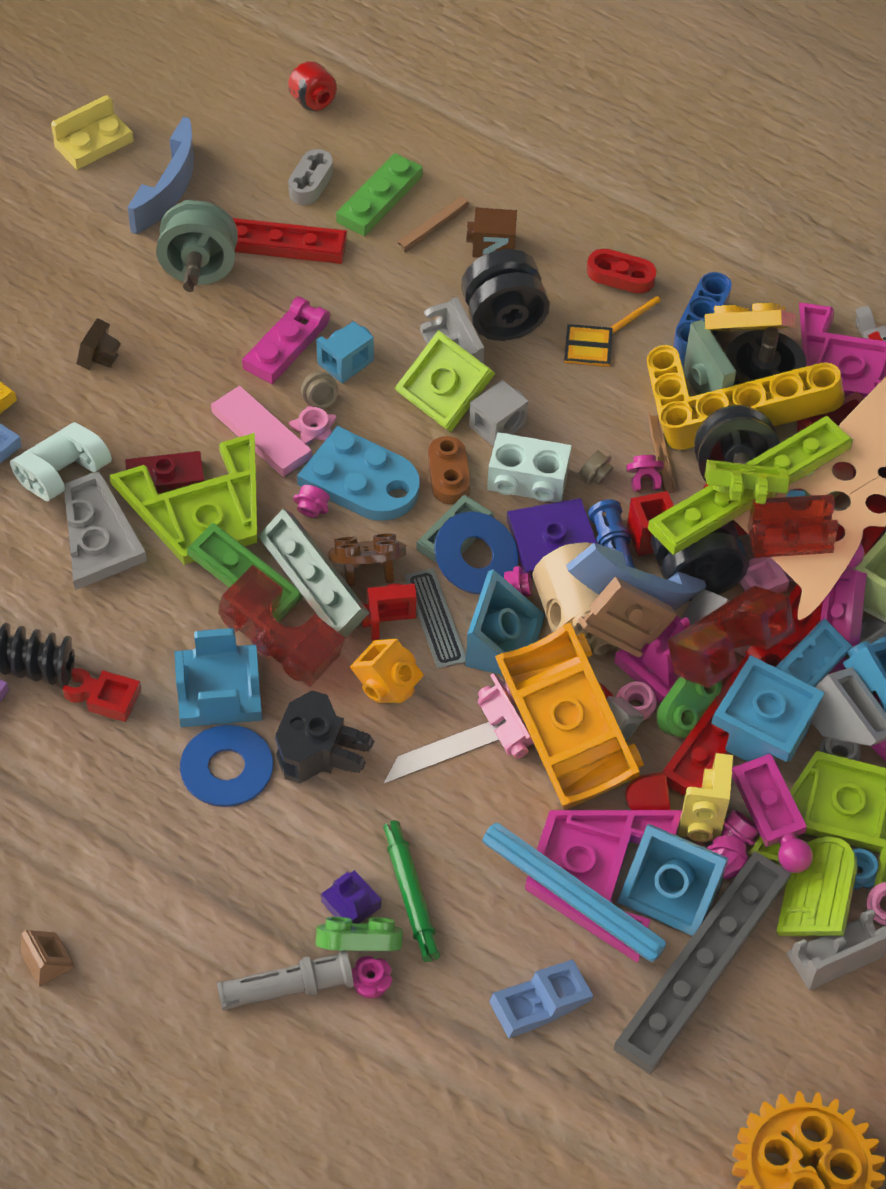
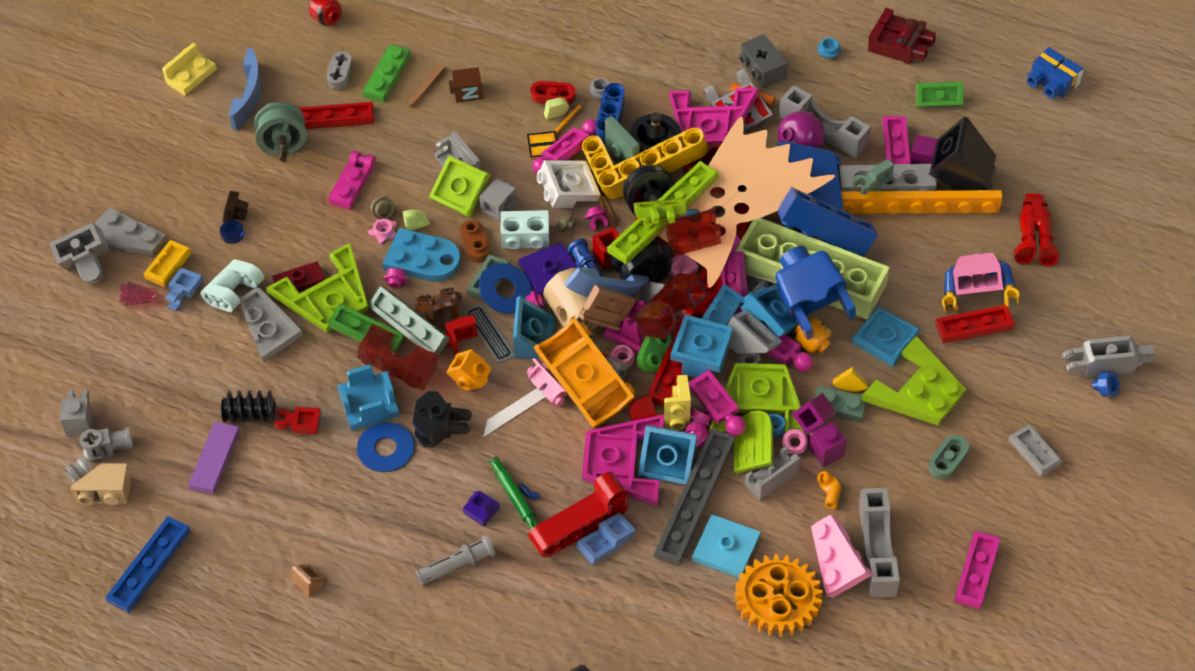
camera: 10 degrees left, 0 degrees up
bright pink tile [211,385,312,477] -> none
bright green plate [315,917,403,951] -> none
dark azure brick [316,321,374,383] -> none
dark pink plate [351,956,392,998] -> none
black wheel [461,249,550,341] -> none
dark azure axle [482,823,666,962] -> none
yellow plate [705,303,795,332] -> none
none -> clear blue tile [220,220,245,244]
none -> yellowish green tile [403,210,430,231]
none -> blue leg [518,482,540,499]
none -> red beam [528,471,628,558]
none -> dark pink plate [532,119,596,174]
none -> white plate [537,160,601,208]
none -> yellowish green tile [544,98,569,120]
none -> light grey plate [589,78,610,99]
none -> medium azure plate [692,514,761,578]

